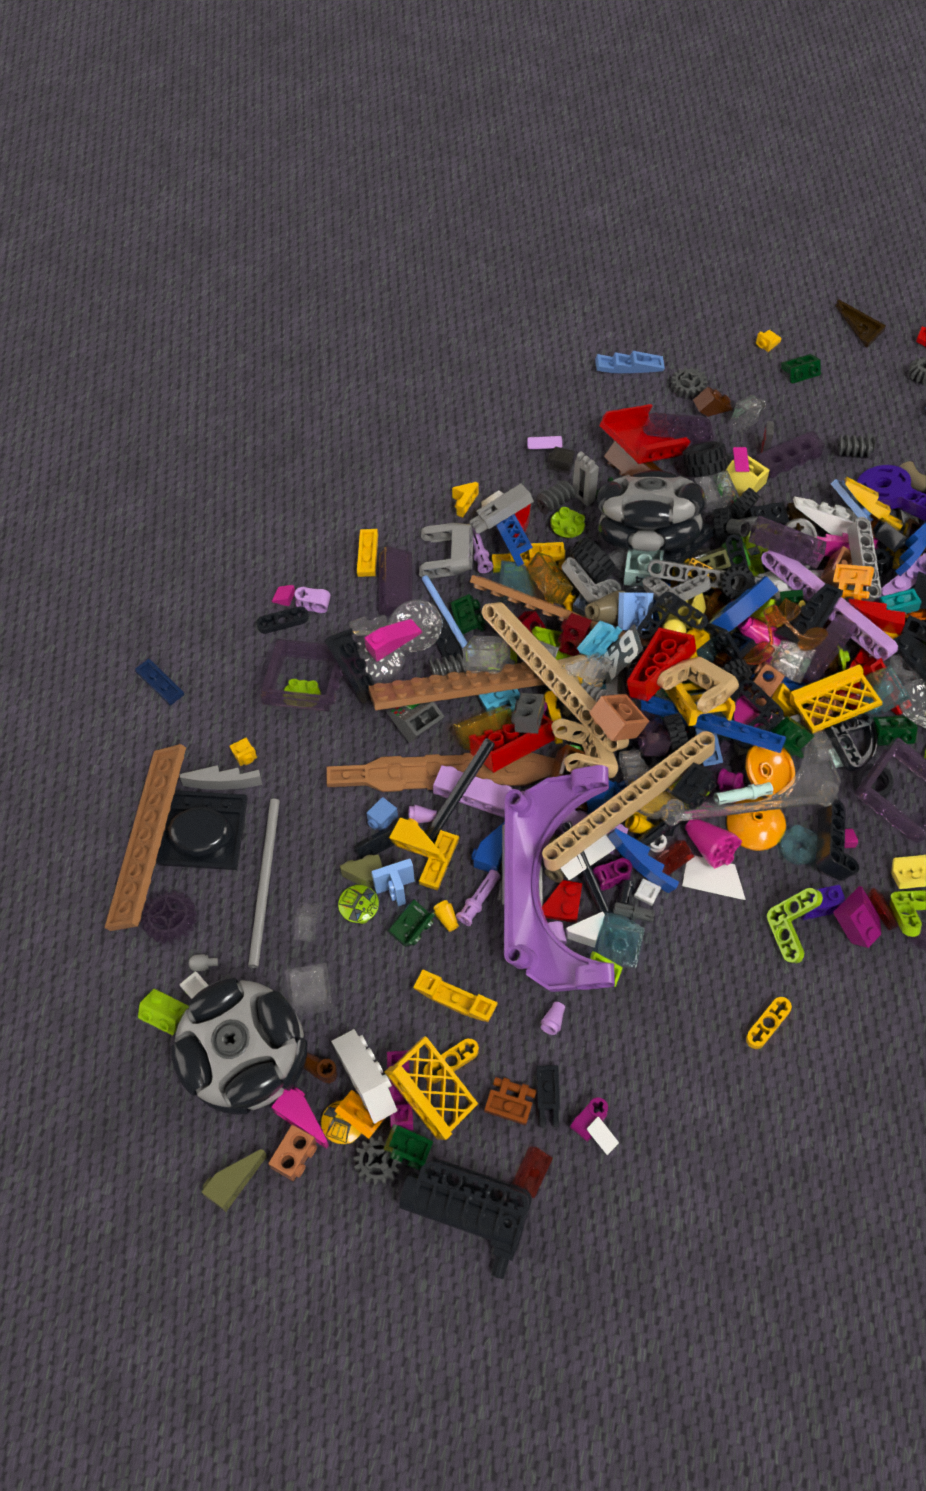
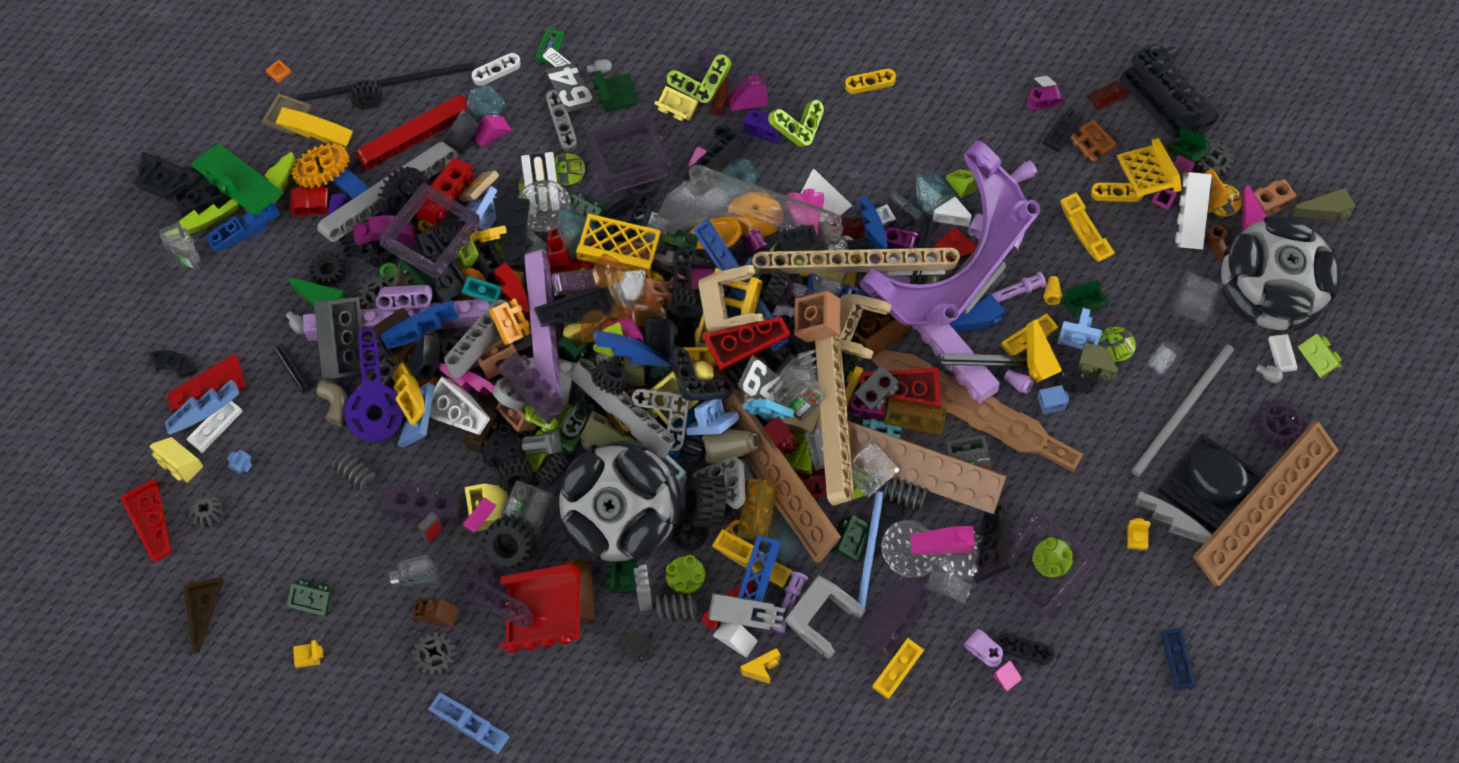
camera: 145 degrees left, 5 degrees up
lavender slope [527,436,562,449] -> none
light aqua pin [713,782,773,806] -> none

